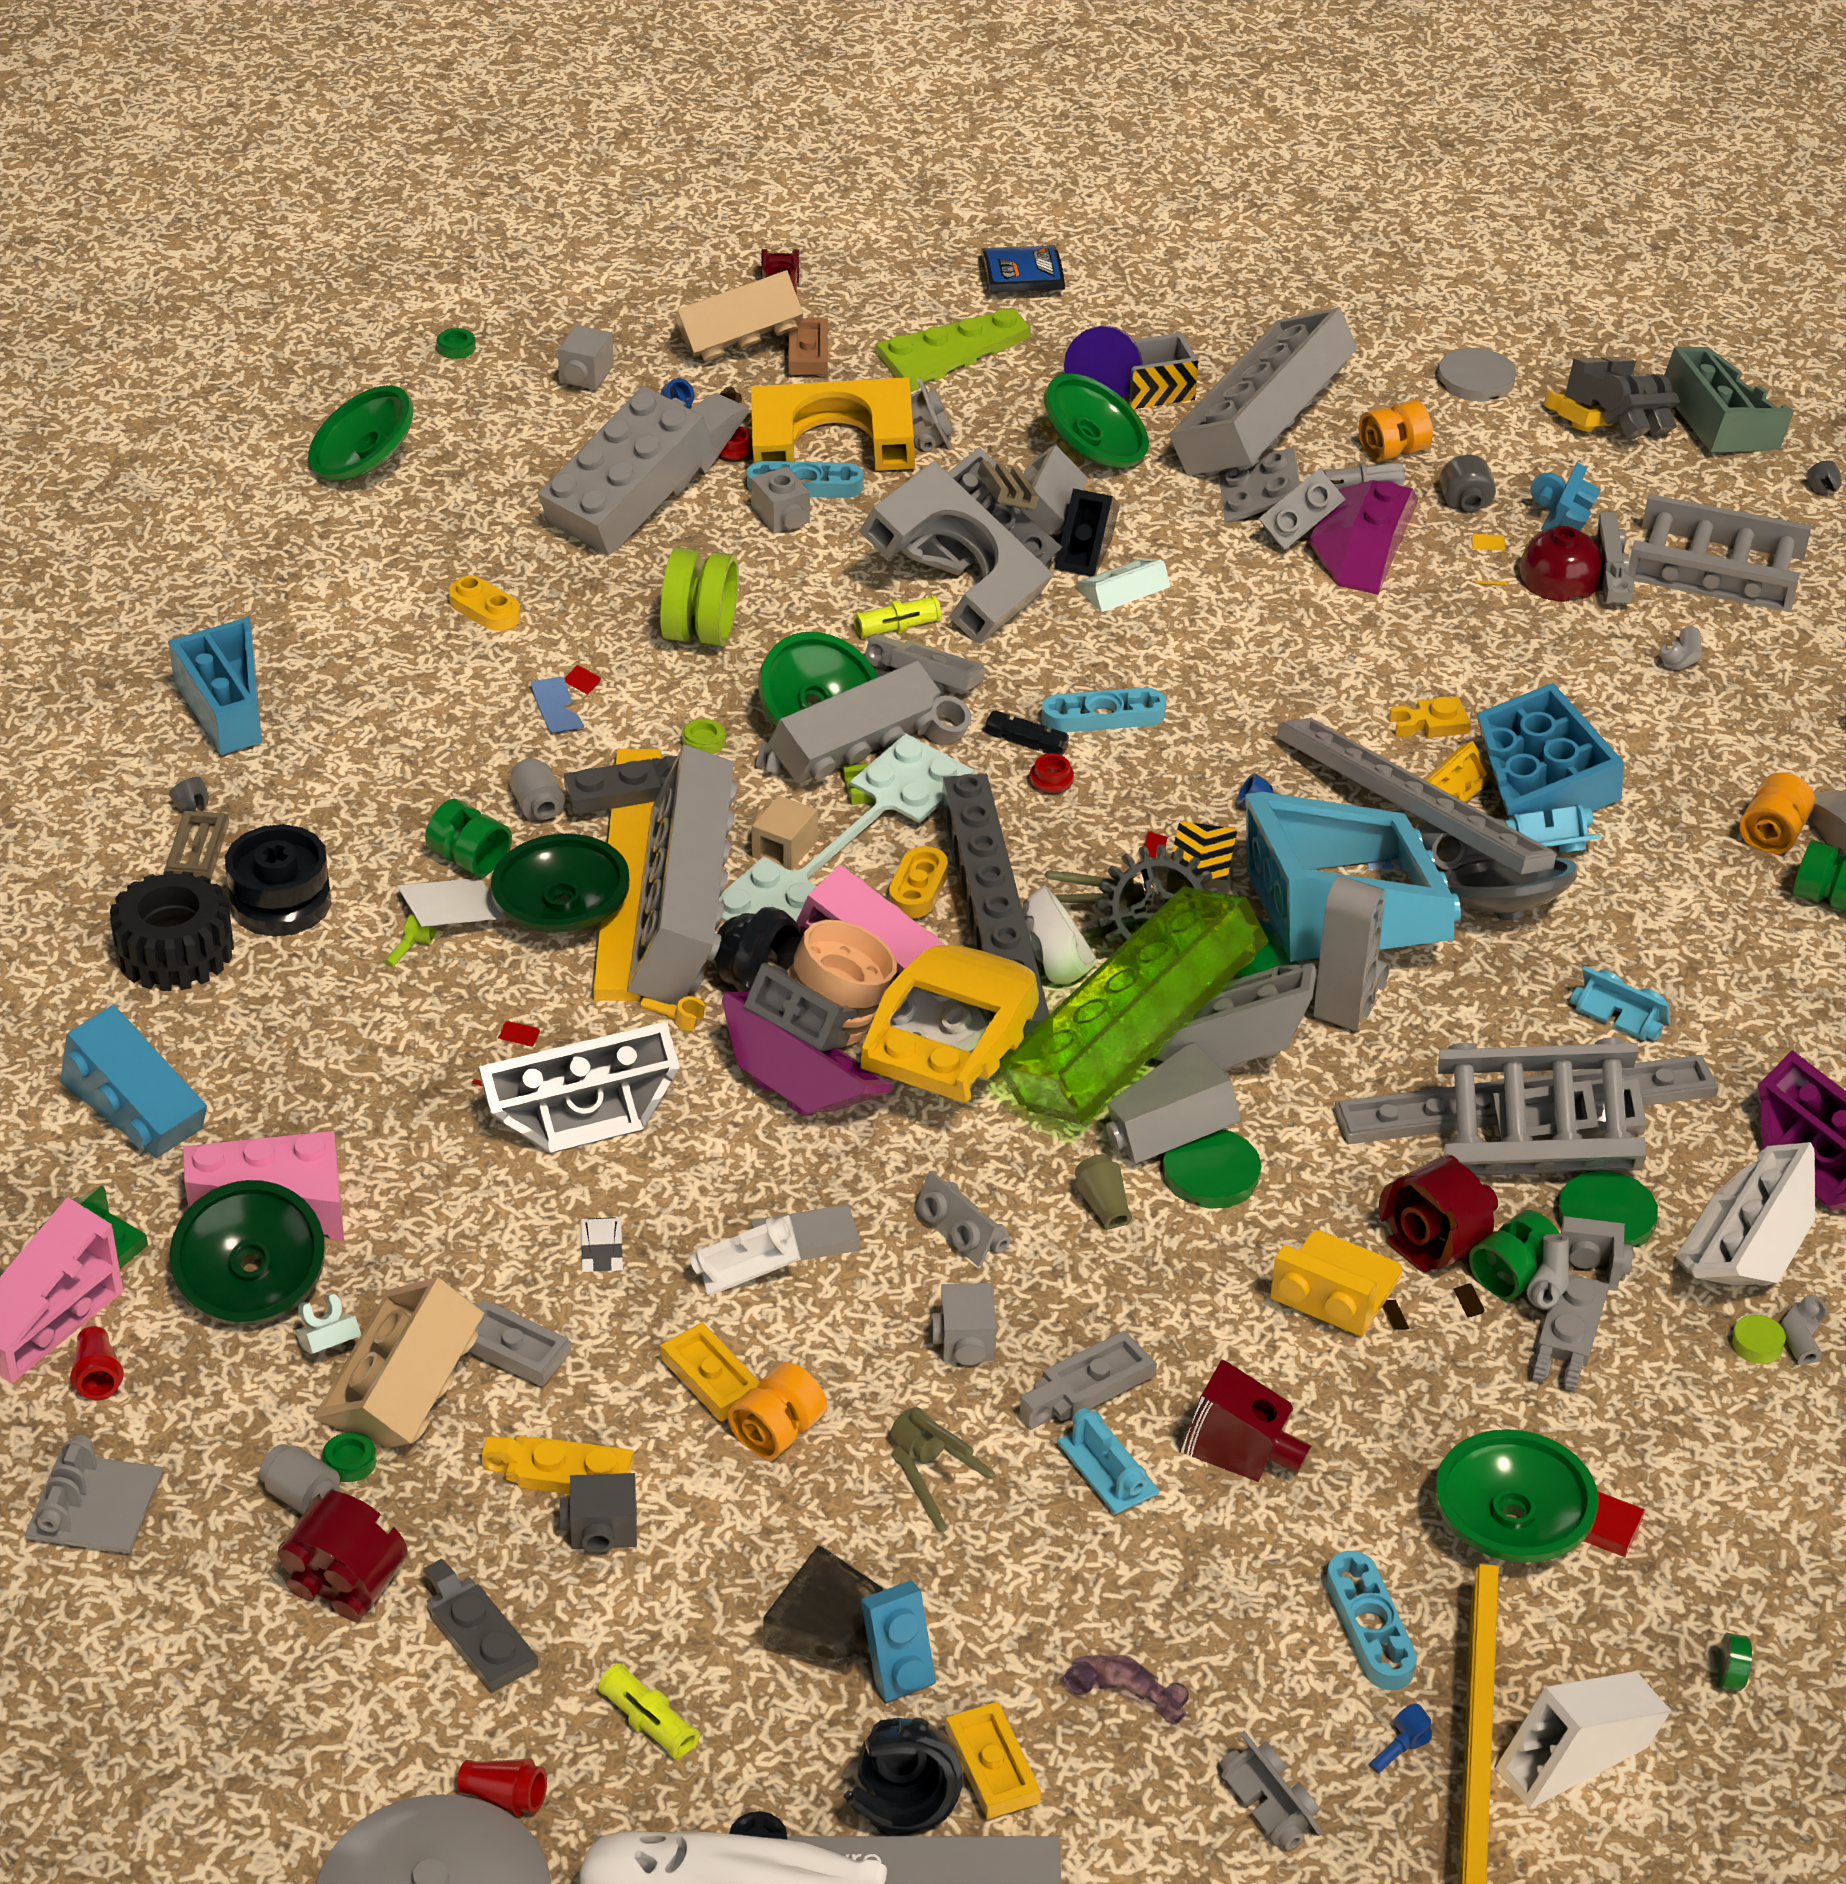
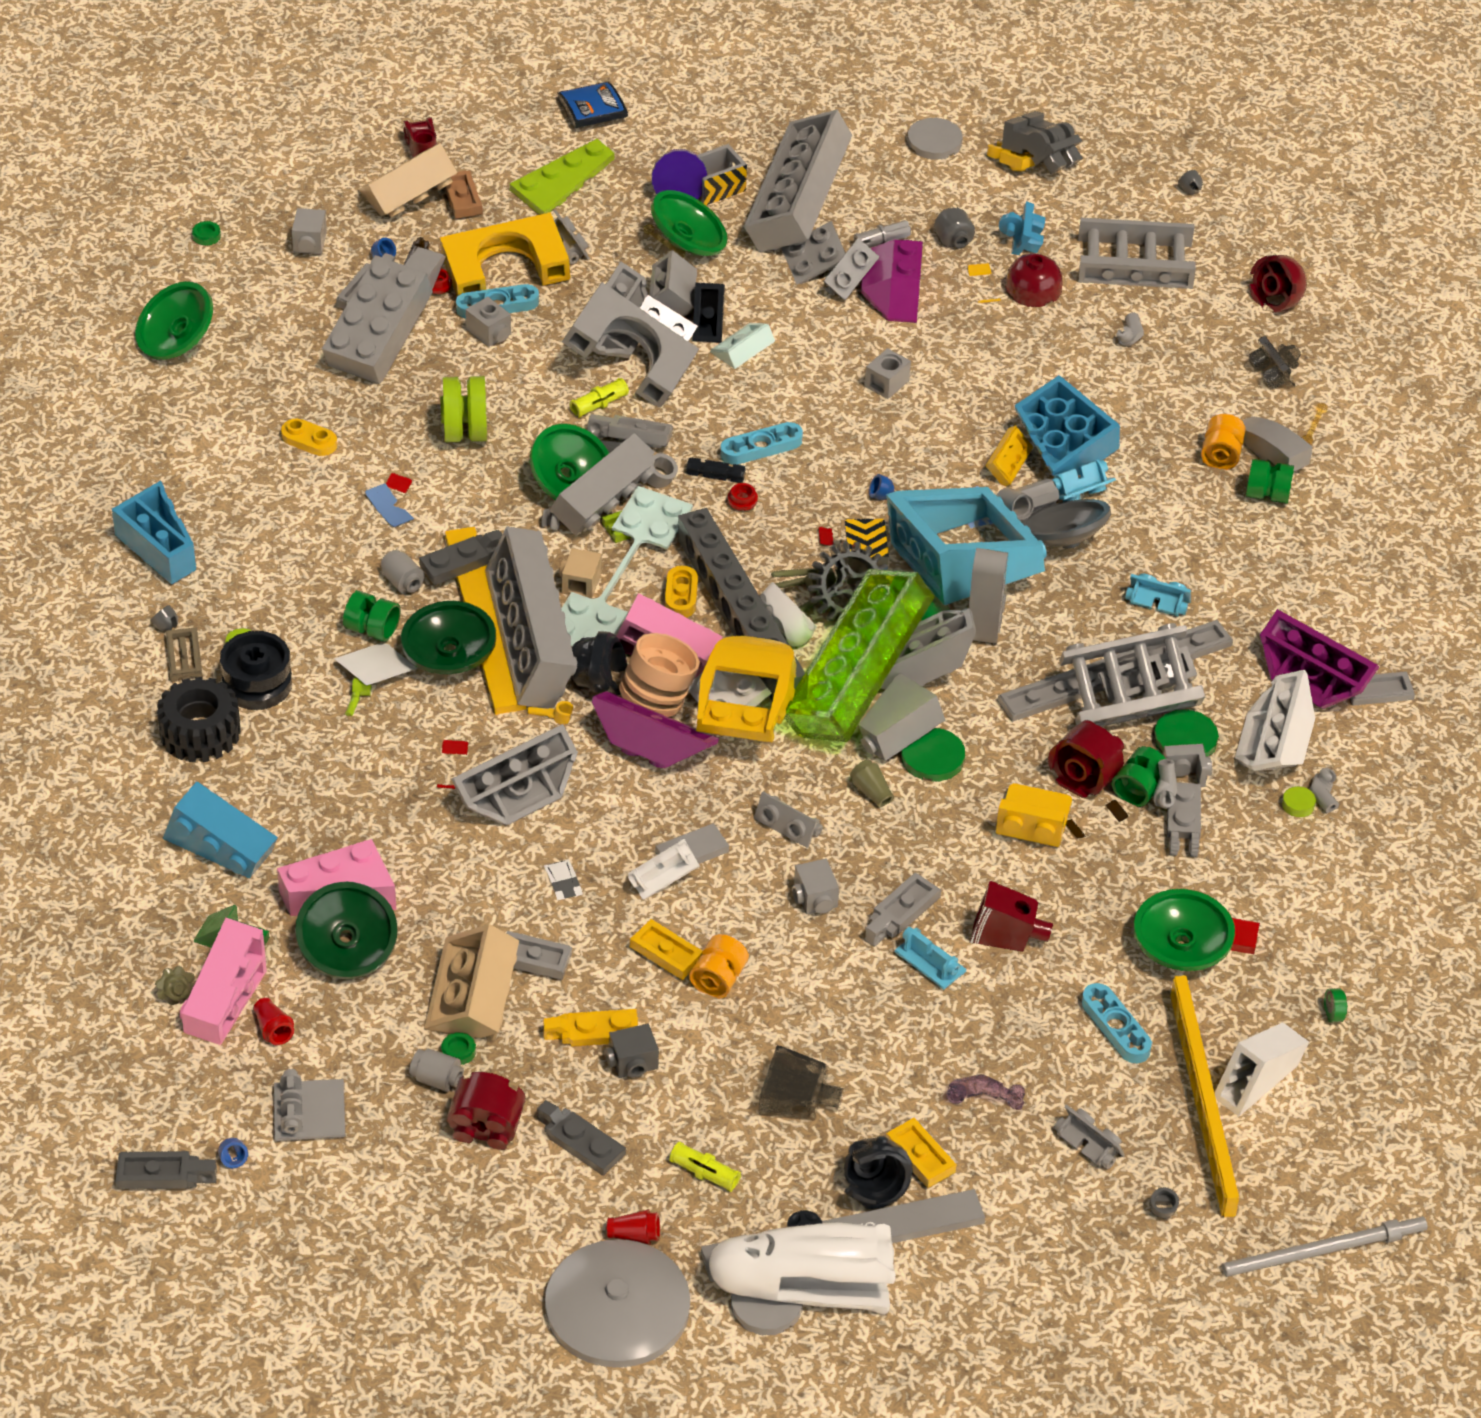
camera: 15 degrees left, 5 degrees up
light aqua tile [295,1293,362,1354] -> none
lime tile [682,719,726,754] -> none
dark grey hinge [744,963,857,1052] -> none
dark azure plate [861,1580,936,1703] -> none
olive plant [891,1407,995,1532] -> none
dark tan tile [978,460,1040,511] -> none
light grey tile [1277,718,1557,875] -> none
light orange wheel [1358,399,1433,463] -> none
blue hand [1369,1703,1432,1774] -> none
yellow plate [1389,696,1471,738] -> none
light grey hinge [1595,512,1634,604] -> none
sand green wedge [1664,347,1794,453] -> none
none -> light grey brick [865,348,911,399]

